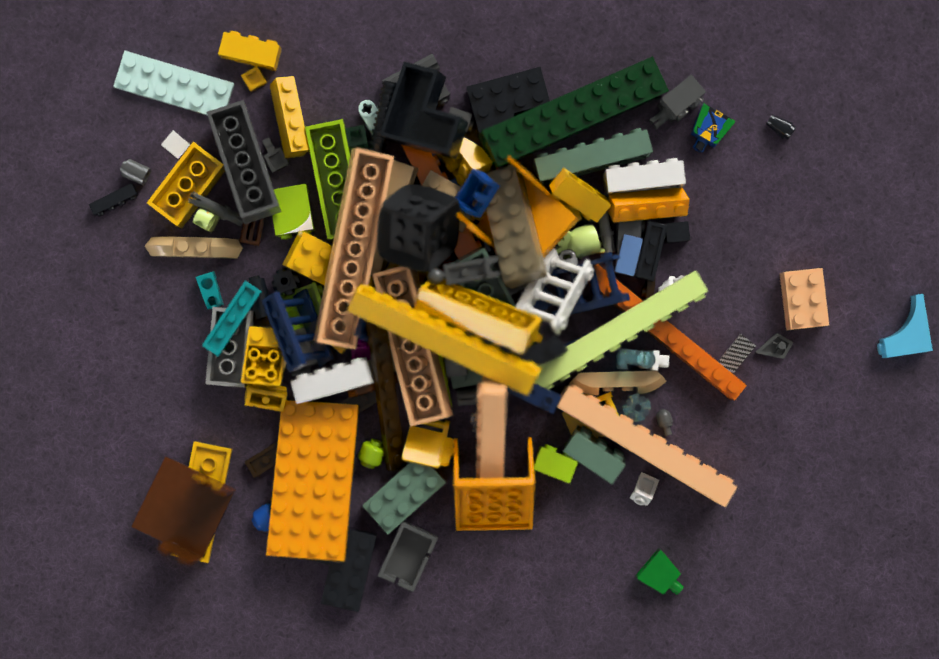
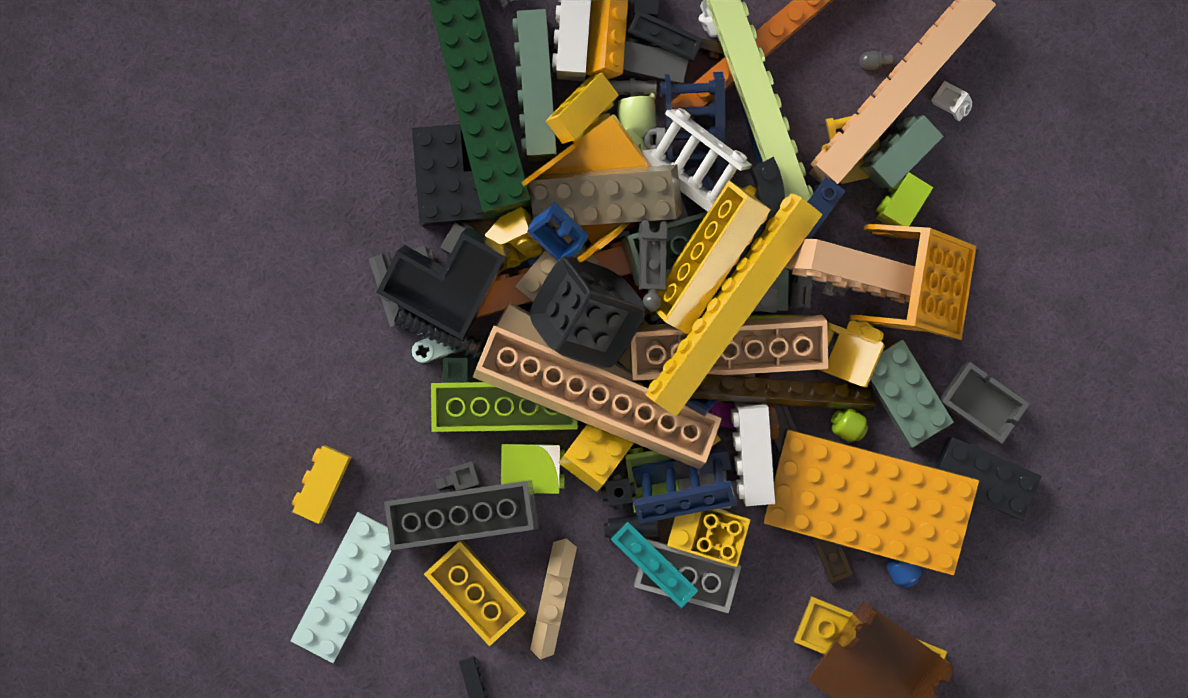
camera: 75 degrees left, 0 degrees up
dark grey brick [120,159,151,186] -> none
white sticker [161,131,190,159] -> none
dark grey pin [188,192,243,226] -> none
yellowish green leg [193,208,220,233] -> none
teal leg [196,271,224,310] -> none
reddish brown tile [239,218,265,246] -> none
yellow tile [241,66,267,92] -> none
yellow brick [244,384,287,412] -> none
yellow brick [269,76,309,158] -> none
tan brick [569,371,666,395] -> none
medium blue tile [614,234,643,277] -> none
clear light blue hips [615,349,669,371] -> none
clear light blue brick [622,393,651,422] -> none
green torso [635,548,684,595] -> none

